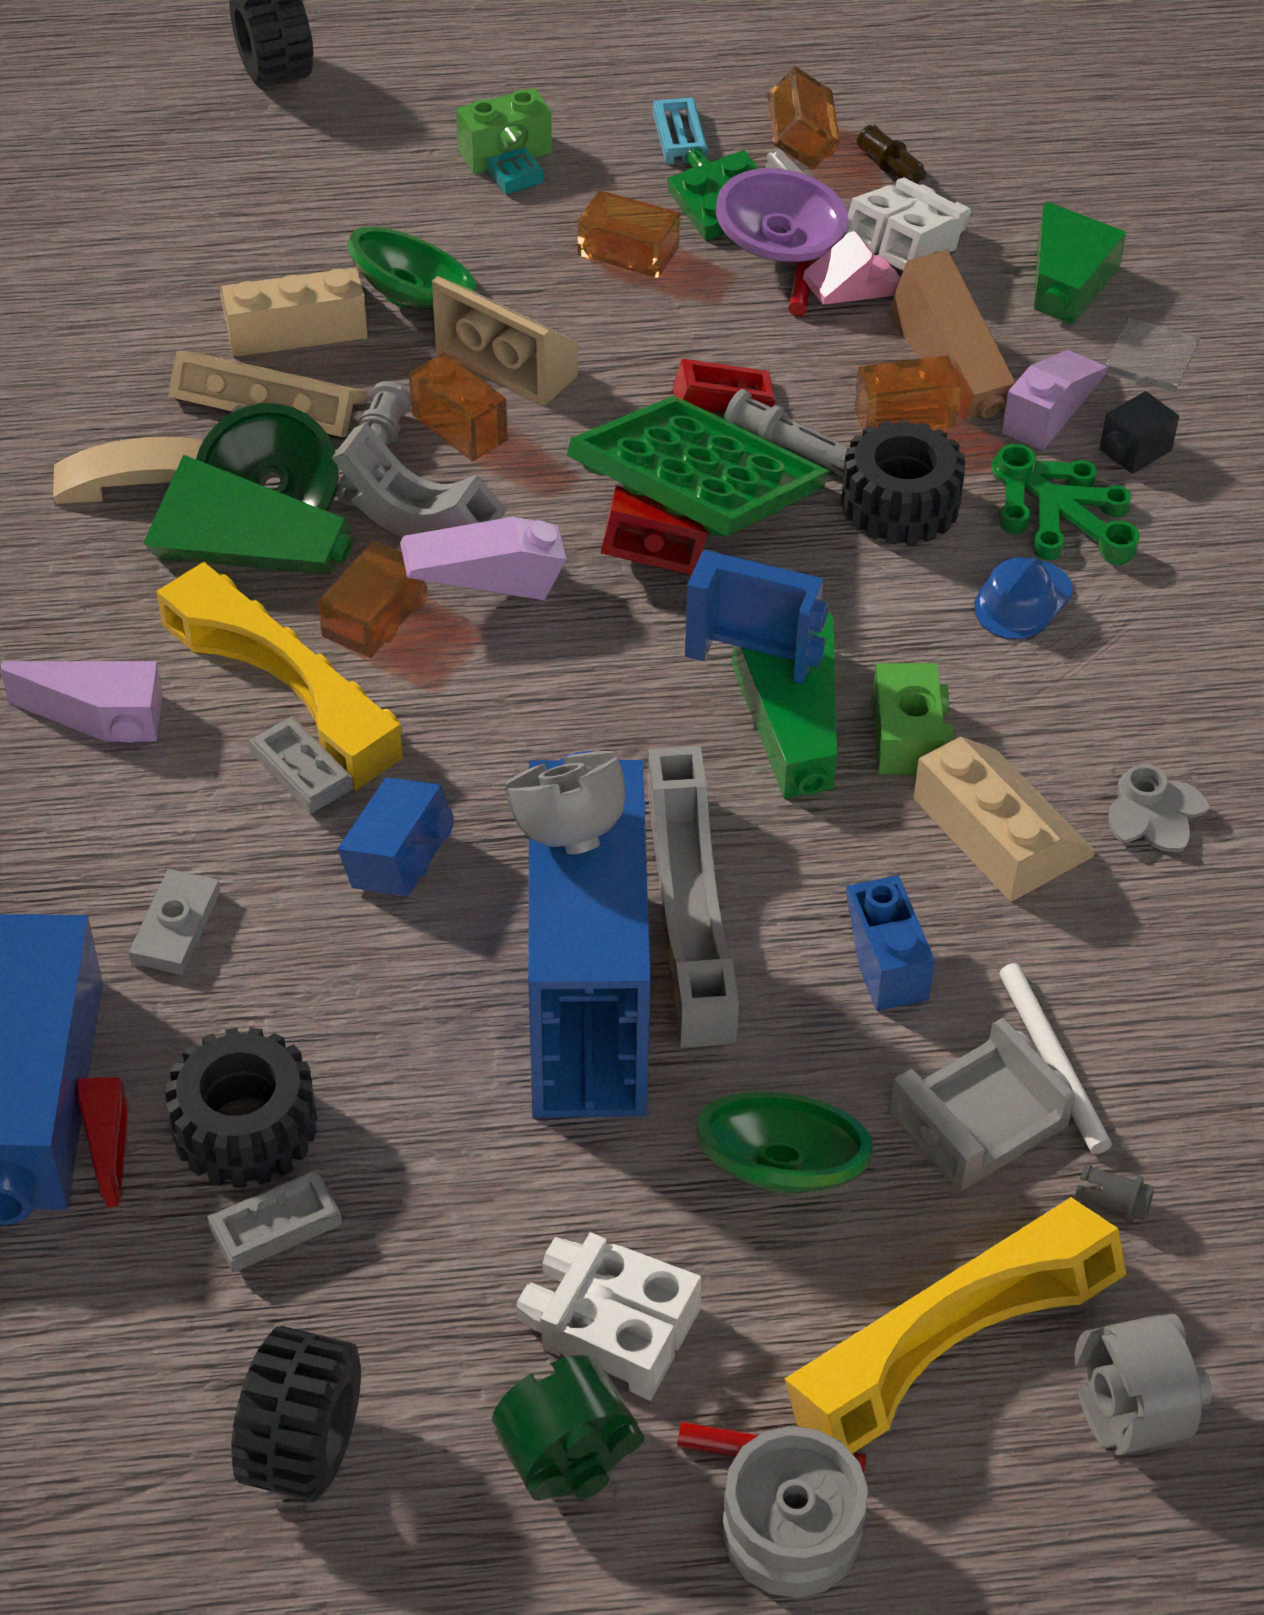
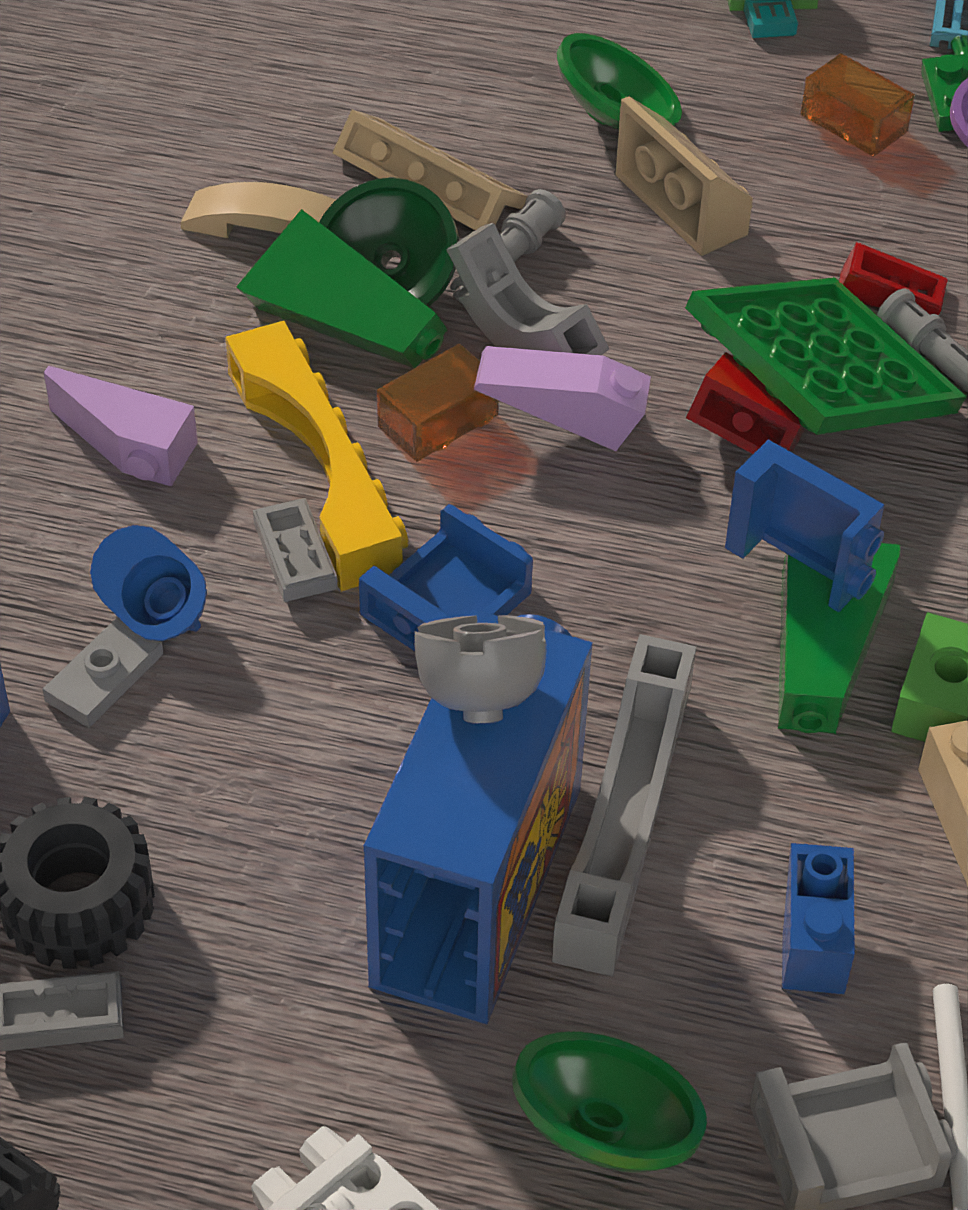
camera: 20 degrees right, 0 degrees up
tan slope [220,267,368,357] -> none
blue brick [337,777,454,897] -> none
clear orange piece [409,352,508,462] -> none
none -> blue piece [90,525,207,641]
none -> blue panel [359,504,533,652]

